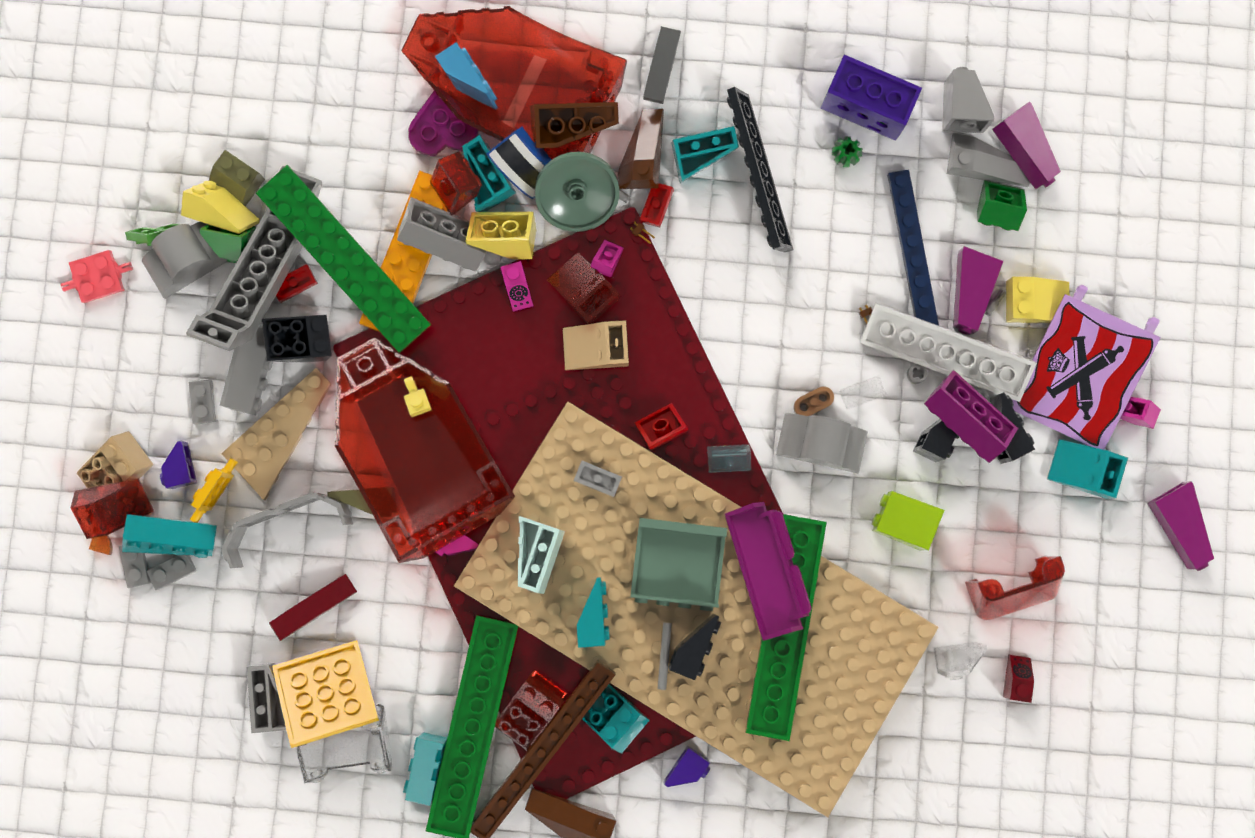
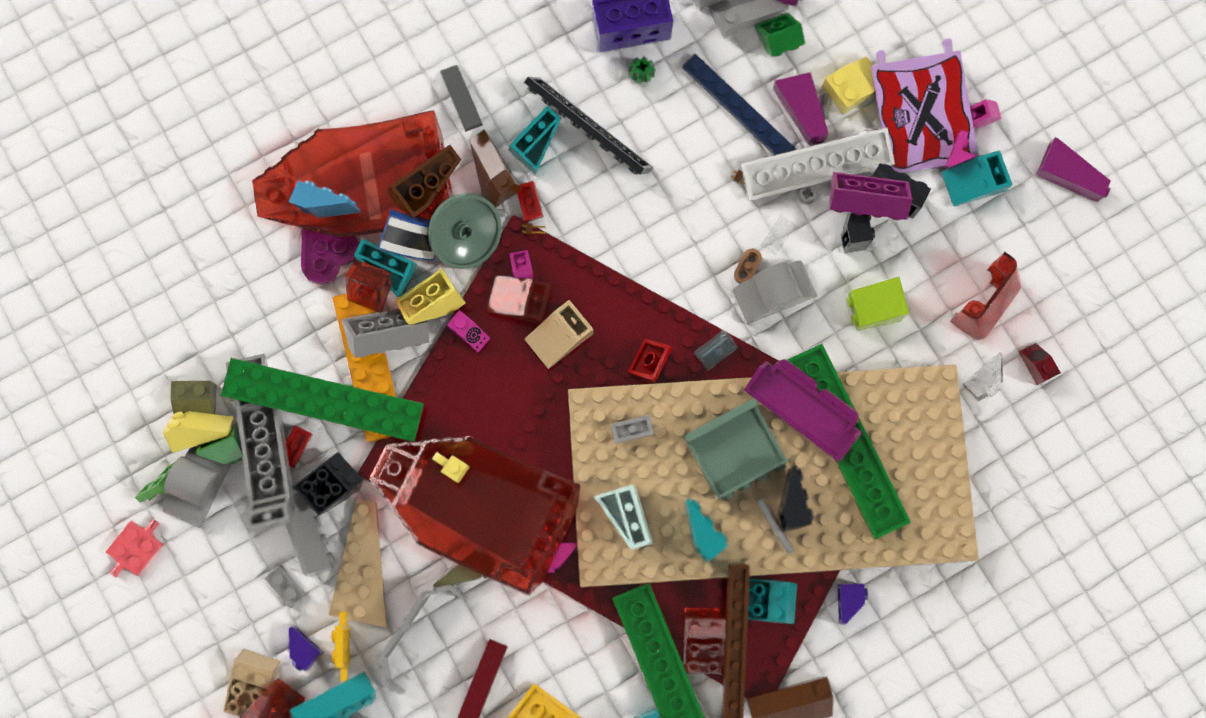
camera: 35 degrees left, 5 degrees down
none -> dark pink slope [945,130,976,169]

